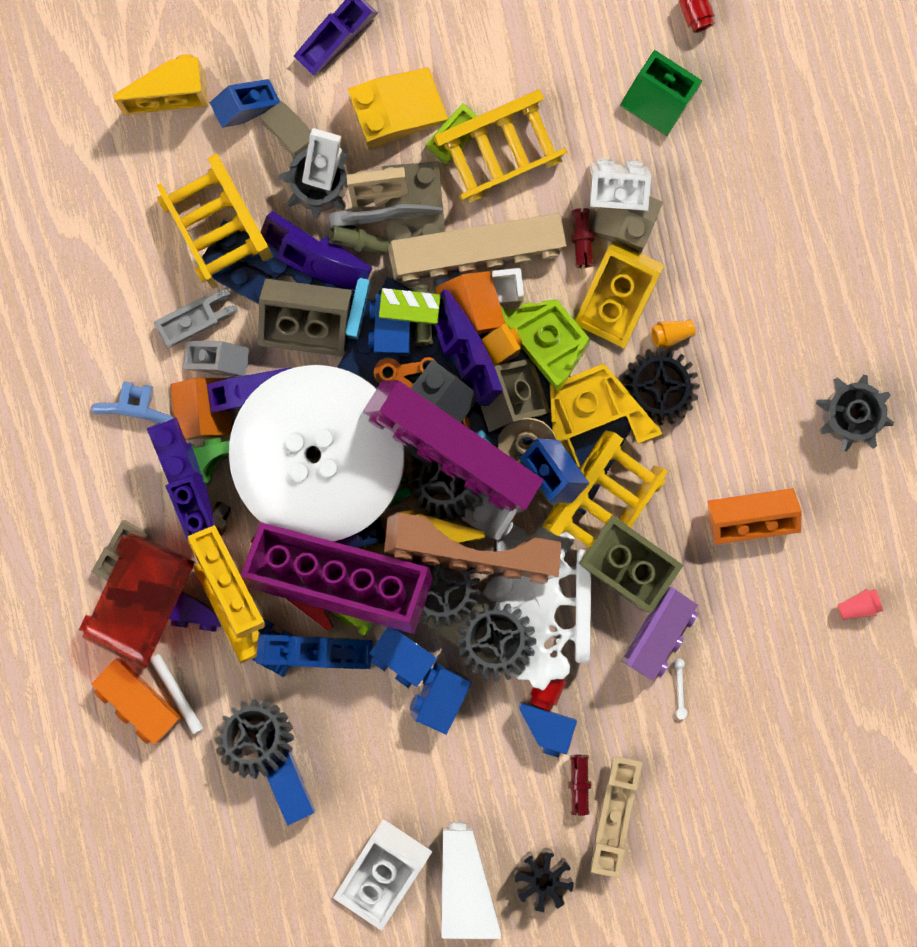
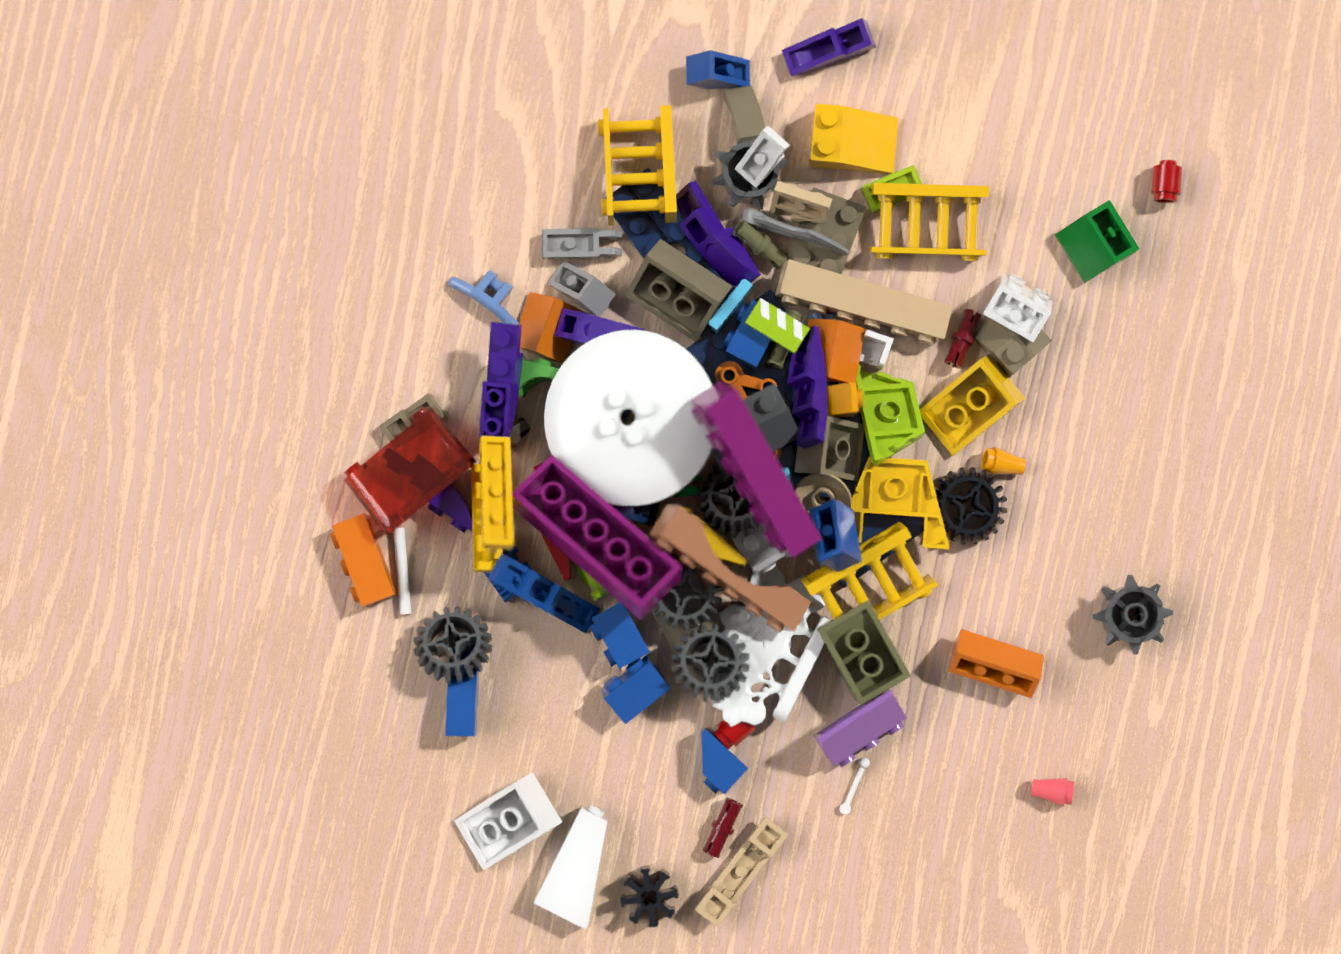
camera: 30 degrees right, 0 degrees up
yellow slope [113,54,209,115] -> none

